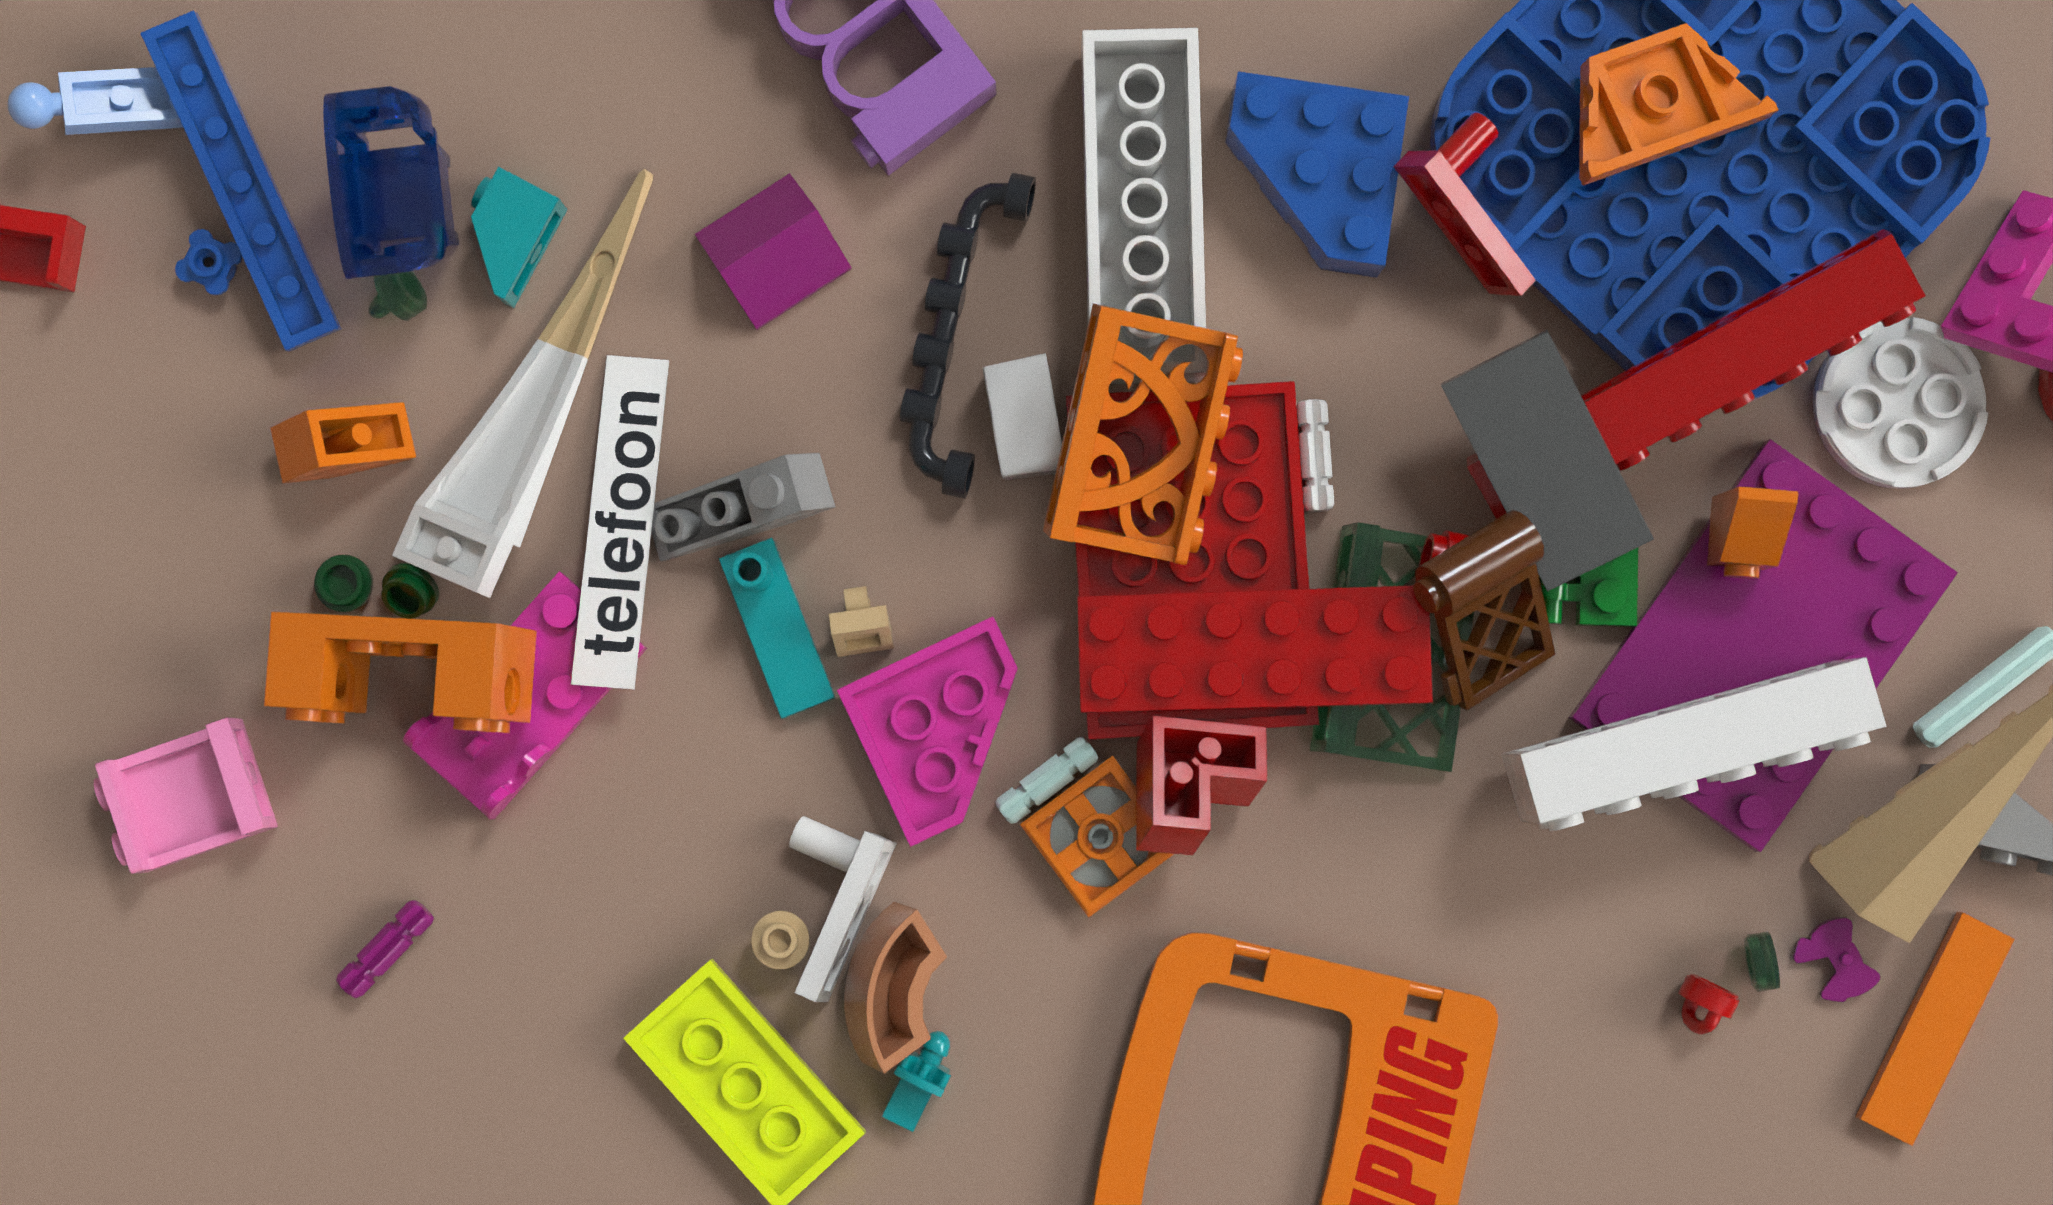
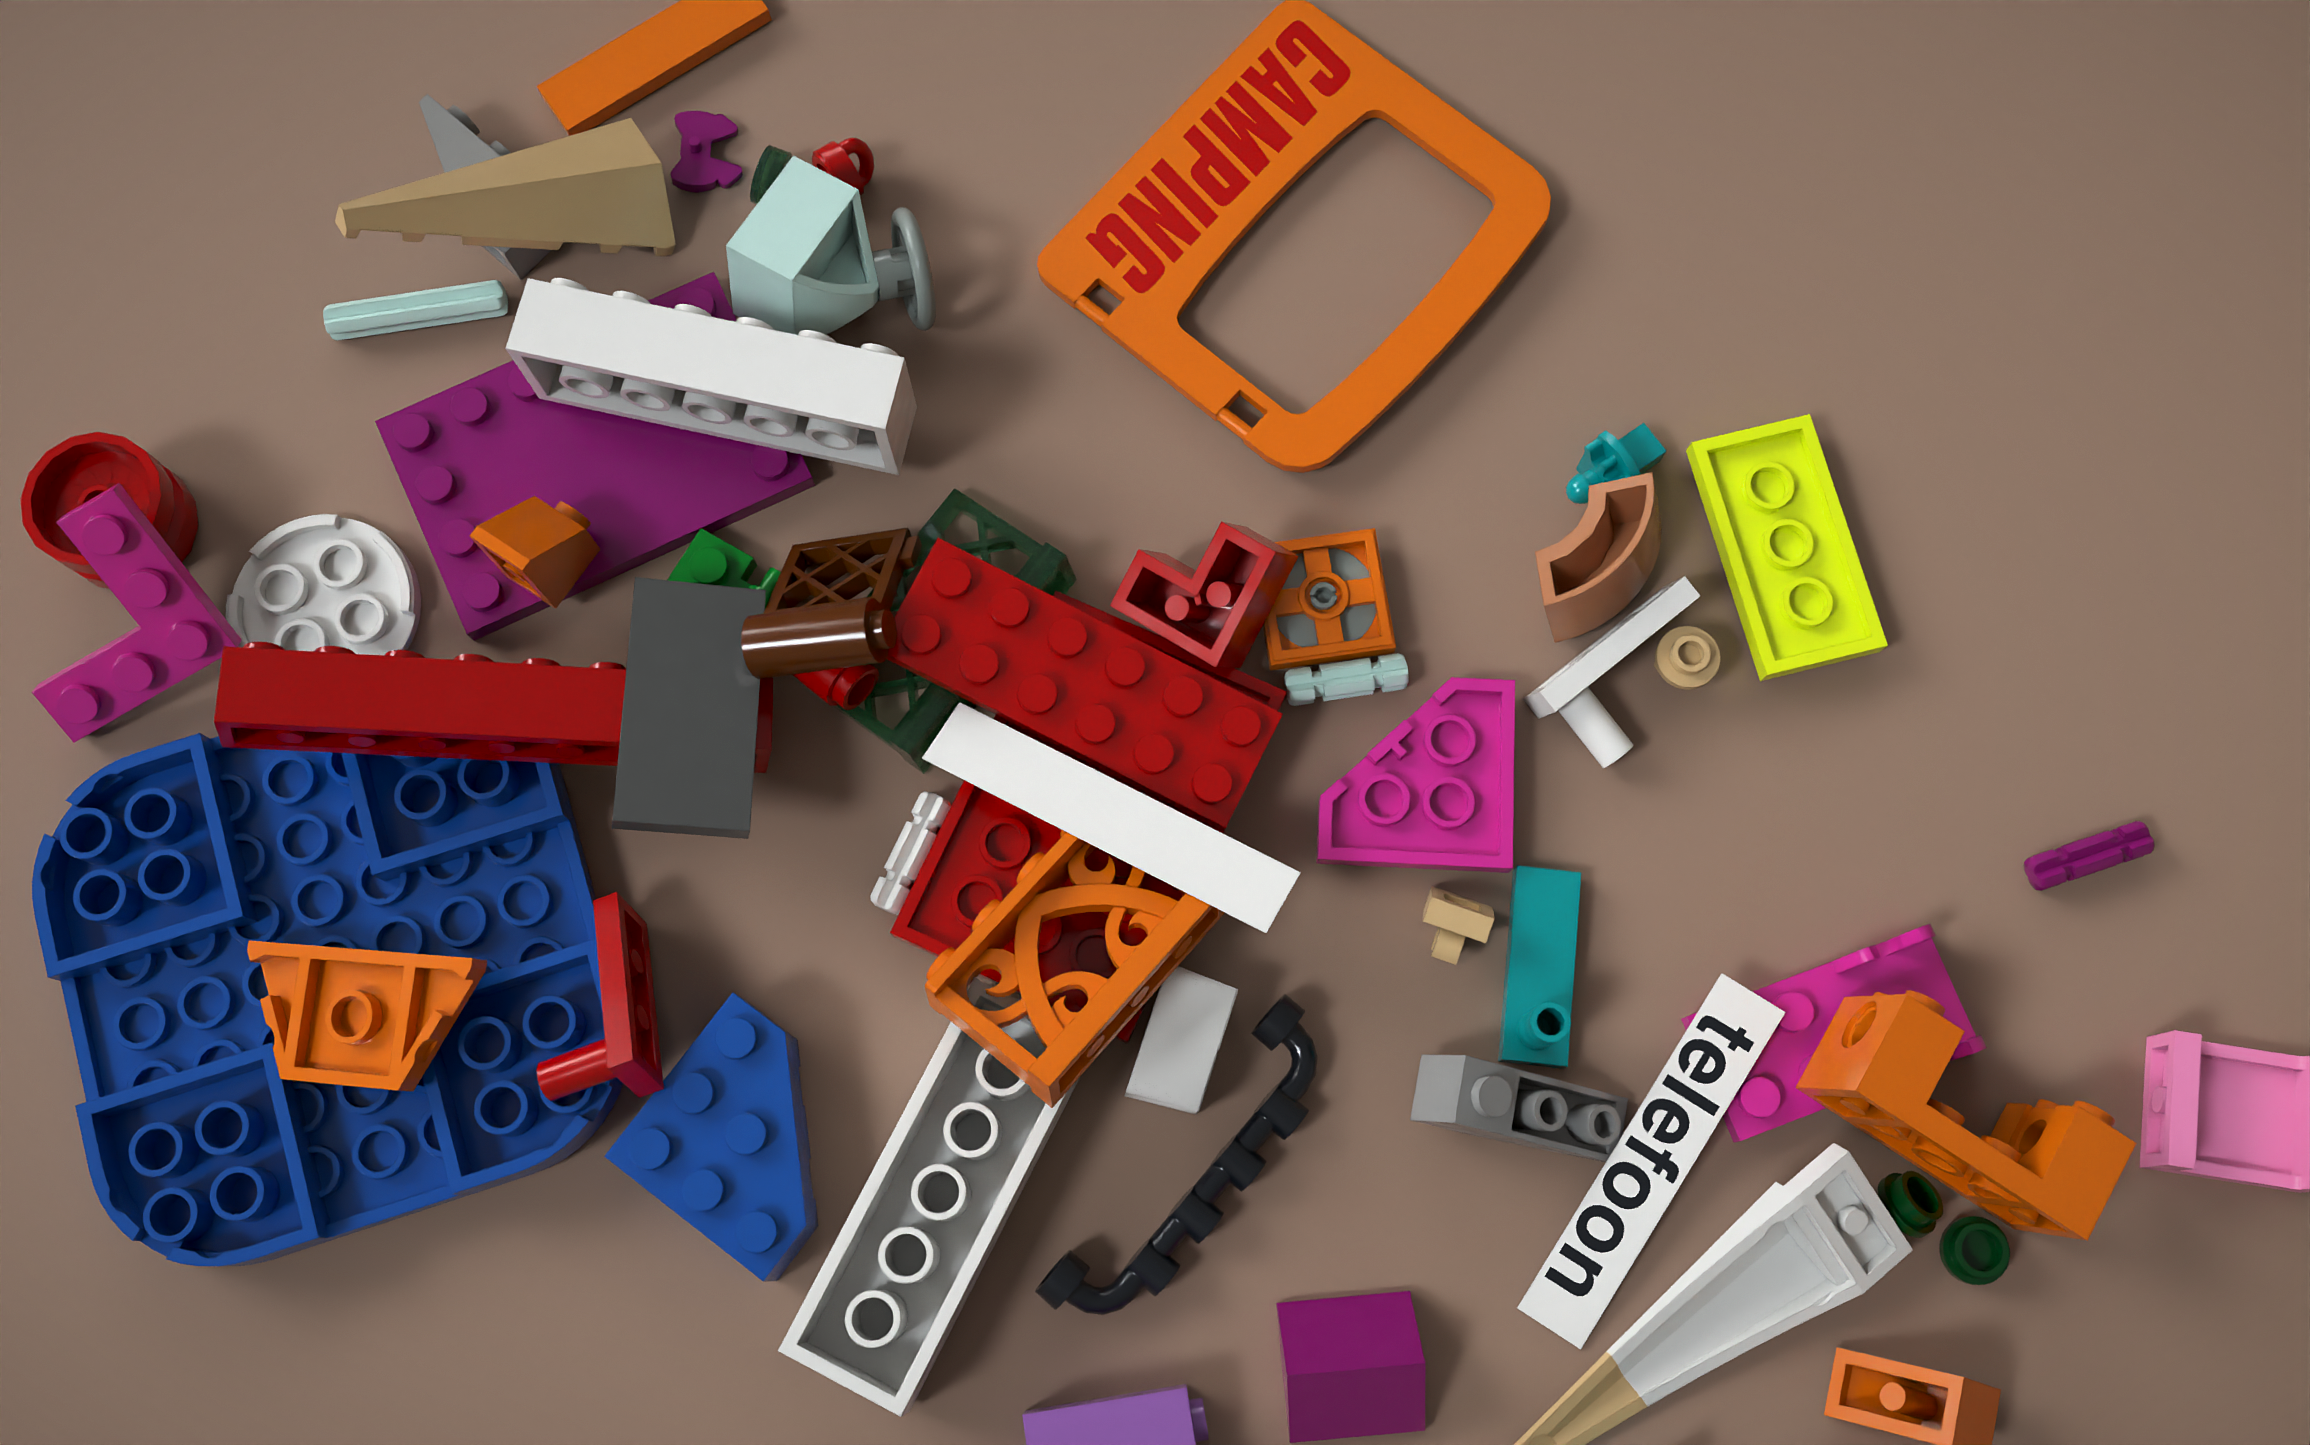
camera: 150 degrees left, 10 degrees down
none -> light aqua piece [726,155,936,335]
none -> white sticker [922,702,1301,933]

